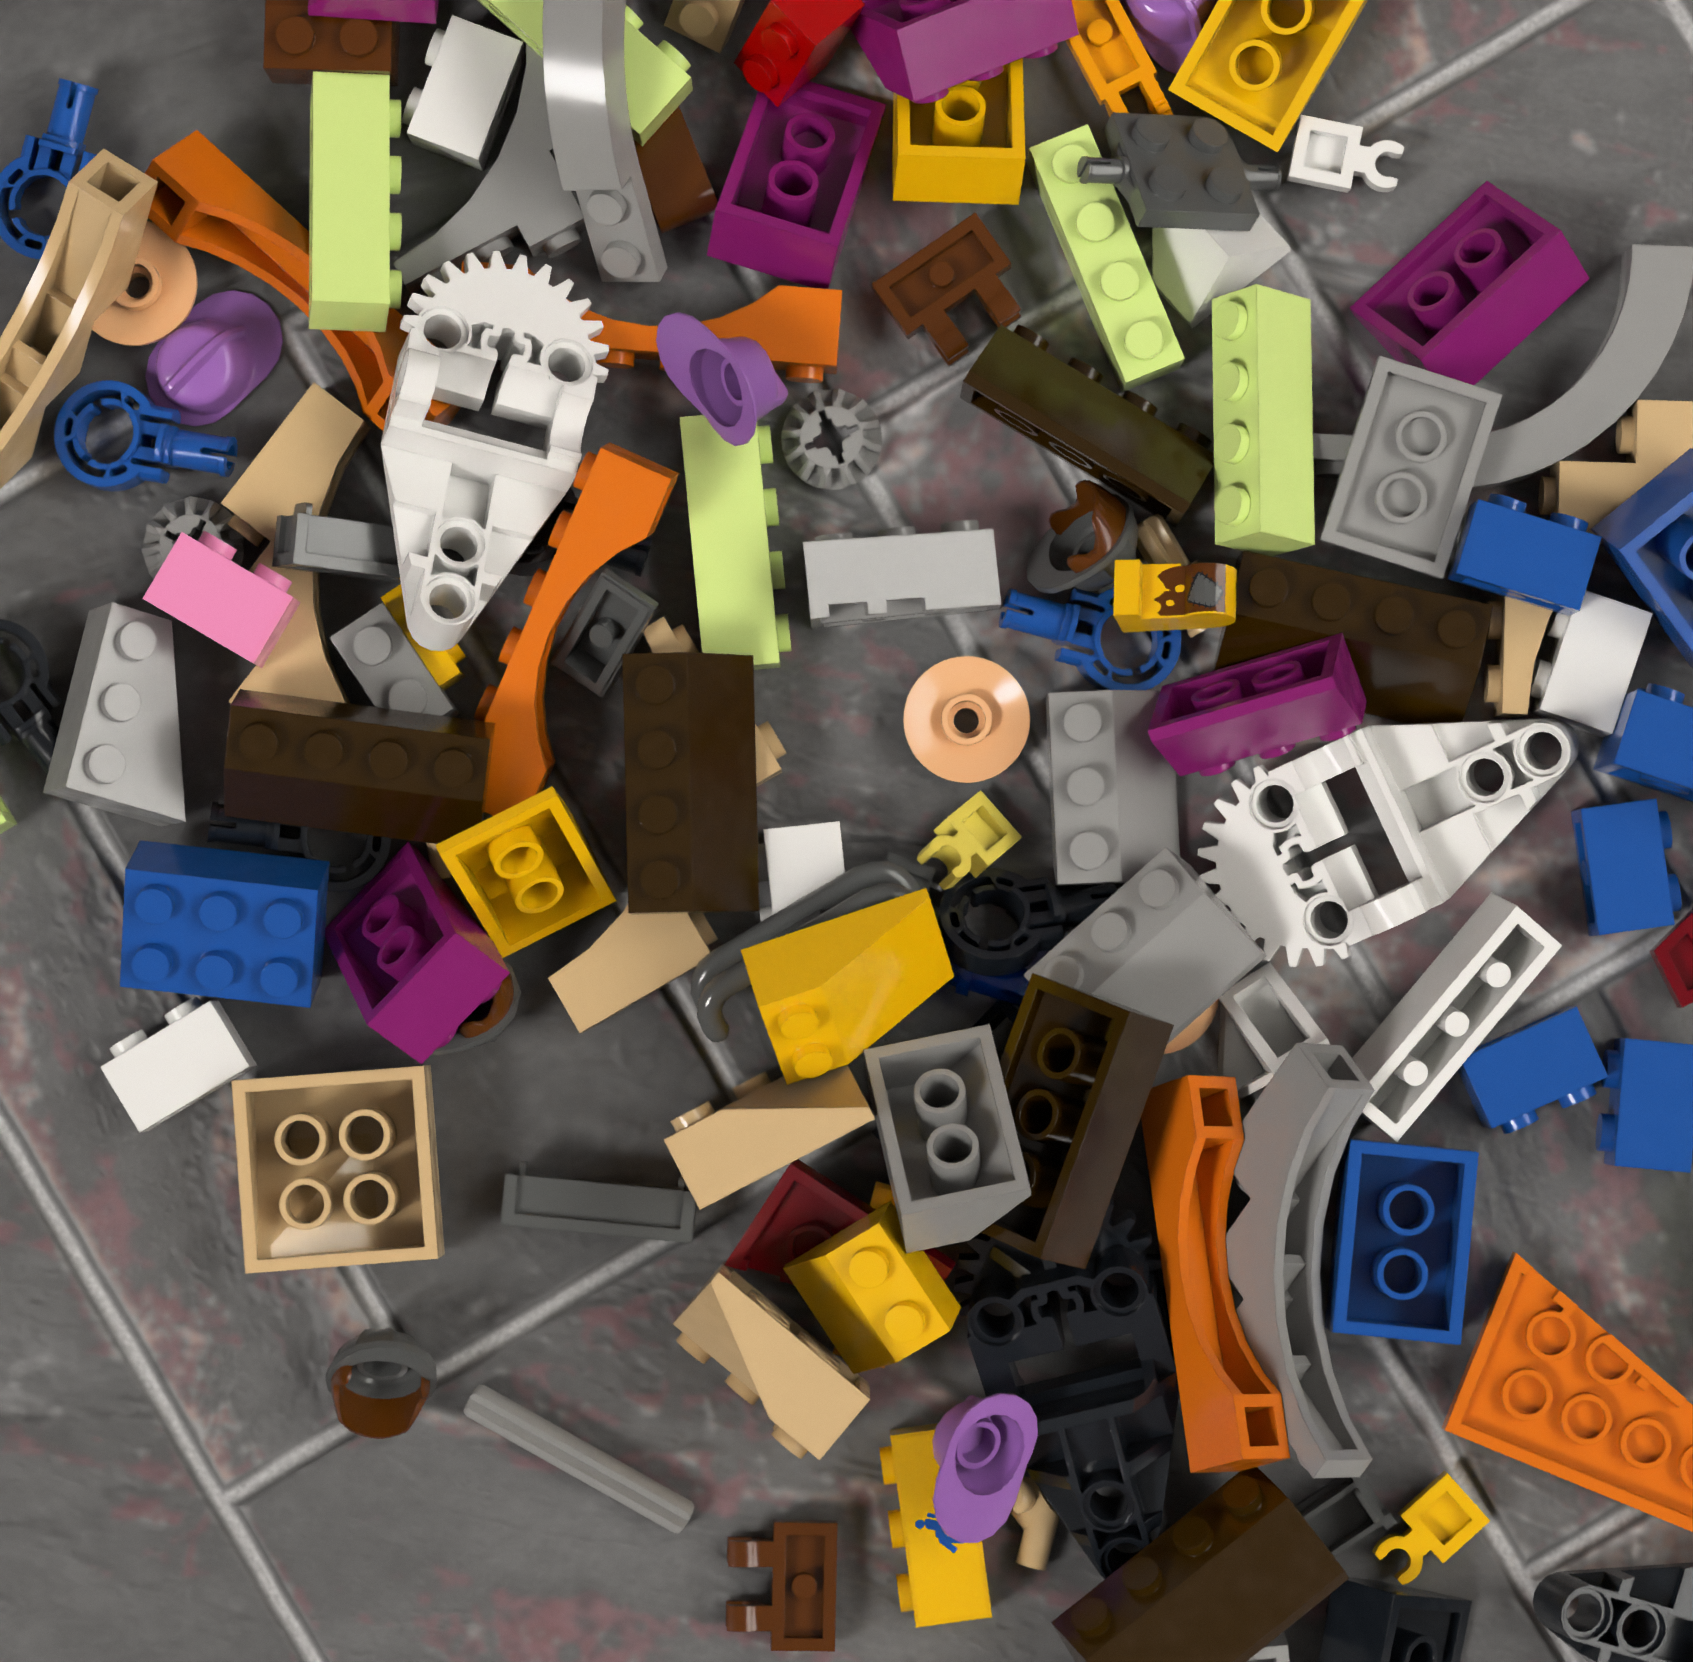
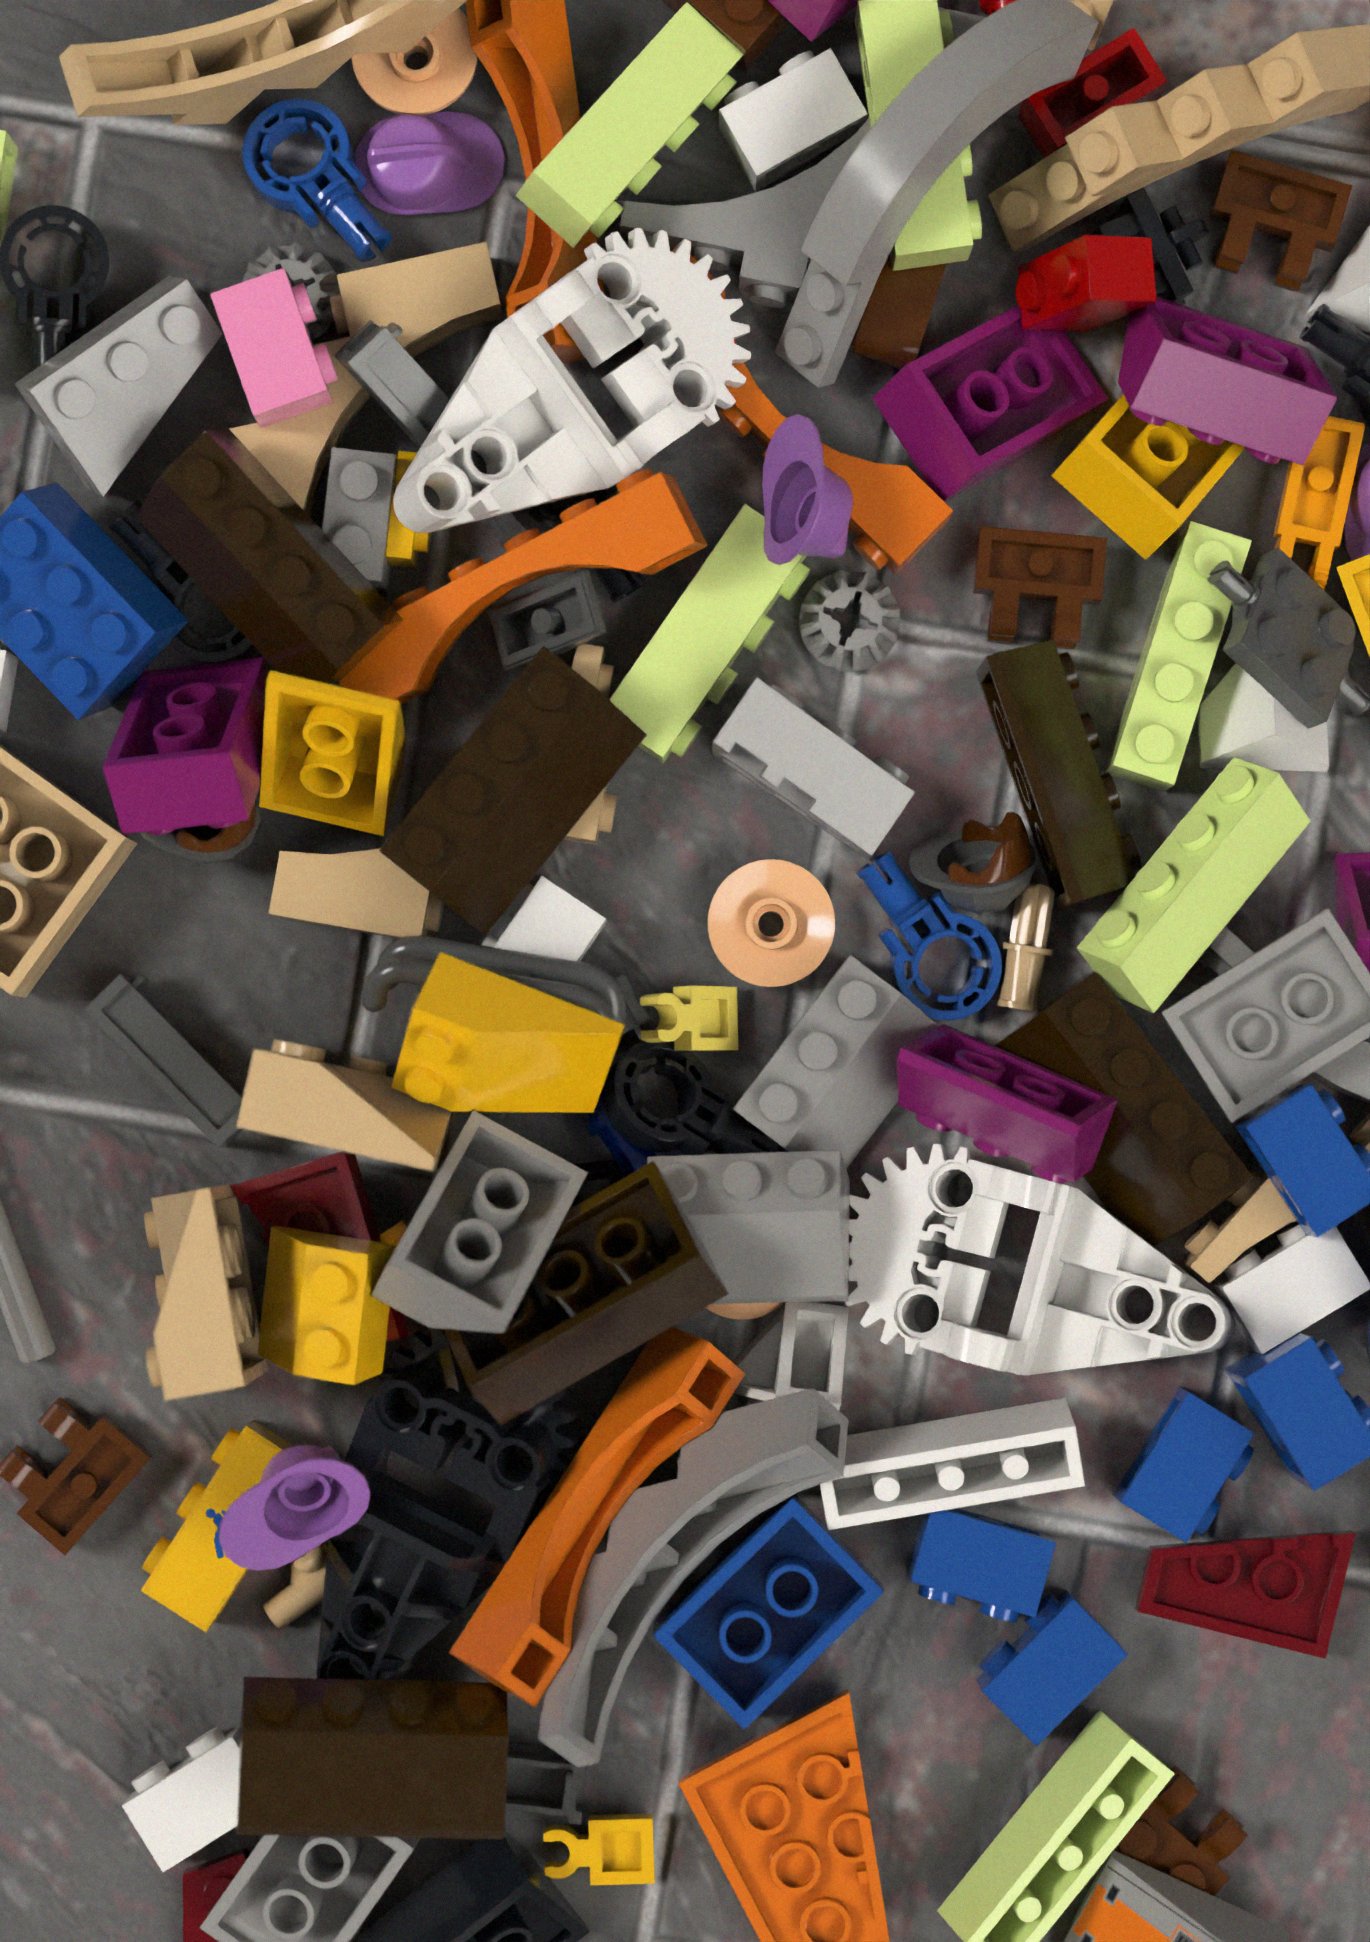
camera: 40 degrees right, 0 degrees up
yellow leg [1113,559,1237,633] -> none

